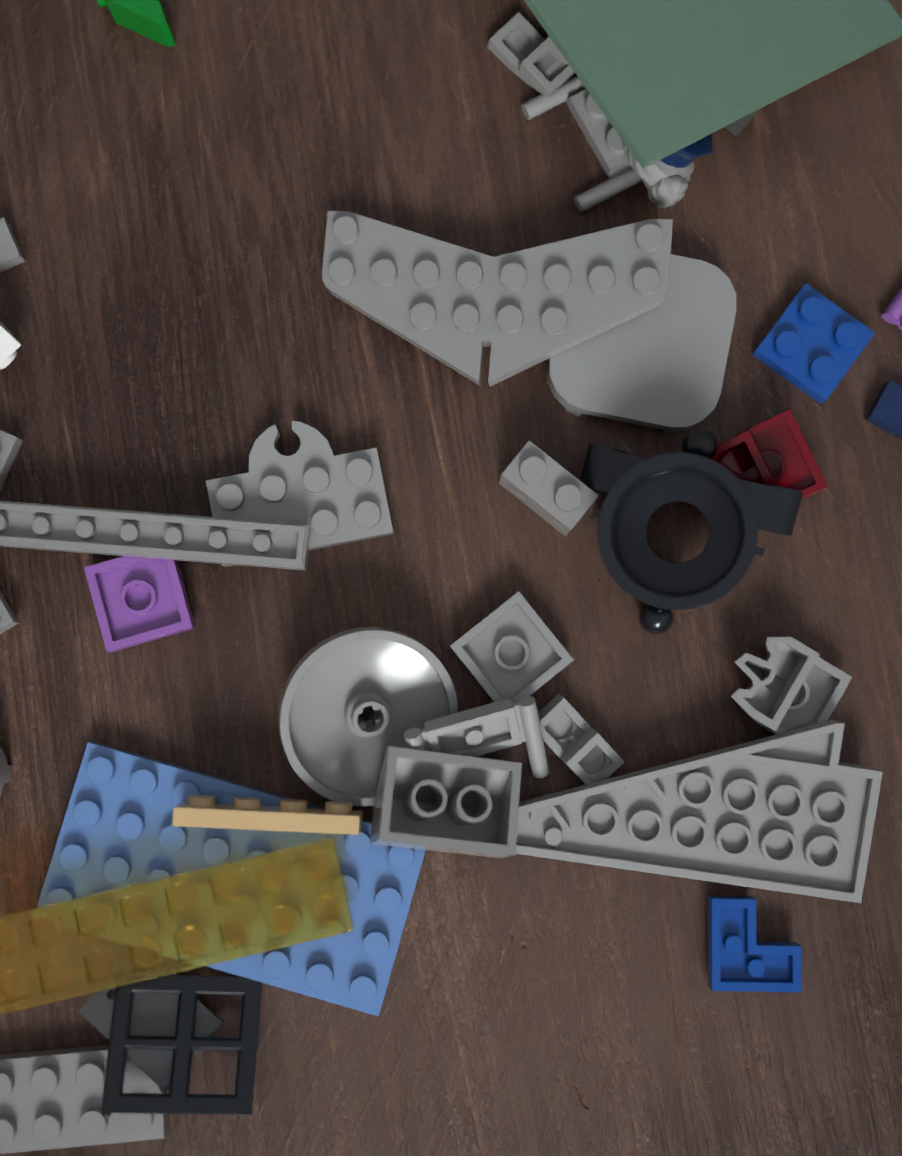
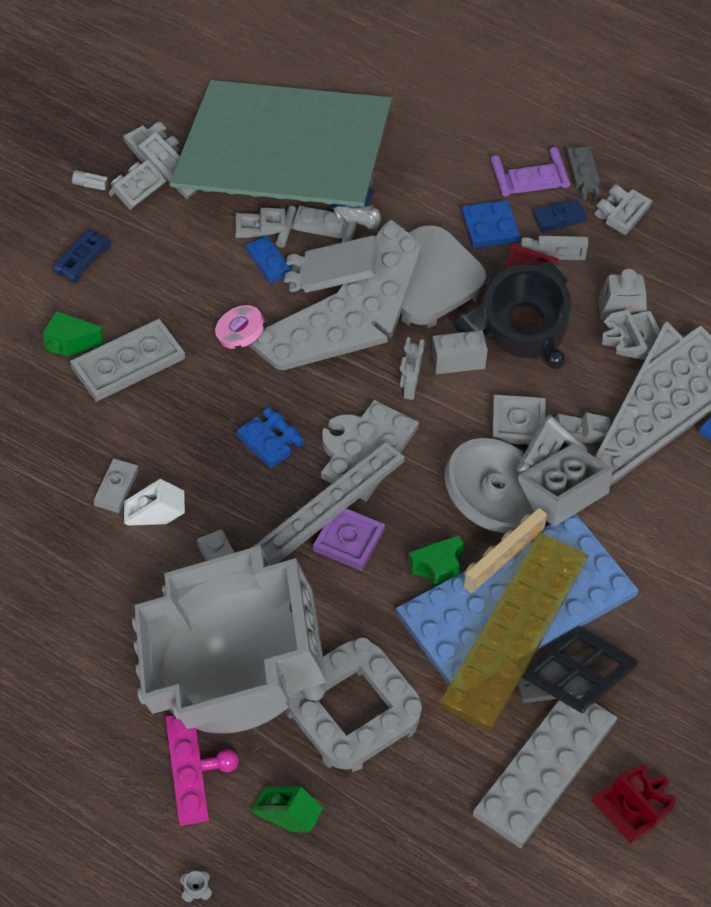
camera: 45 degrees left, 30 degrees down
none -> light grey plate [70,319,185,402]
none -> bright pink tile [215,305,265,349]
none -> blue plate [237,407,305,469]
none -> blue plate [246,236,291,284]
none -> light grey tile [284,235,378,293]
none -> light grey plate [400,337,425,400]
none -> green brick [408,536,463,588]
none -> light grey plate [521,236,588,260]
none -> light grey torso [597,269,647,320]

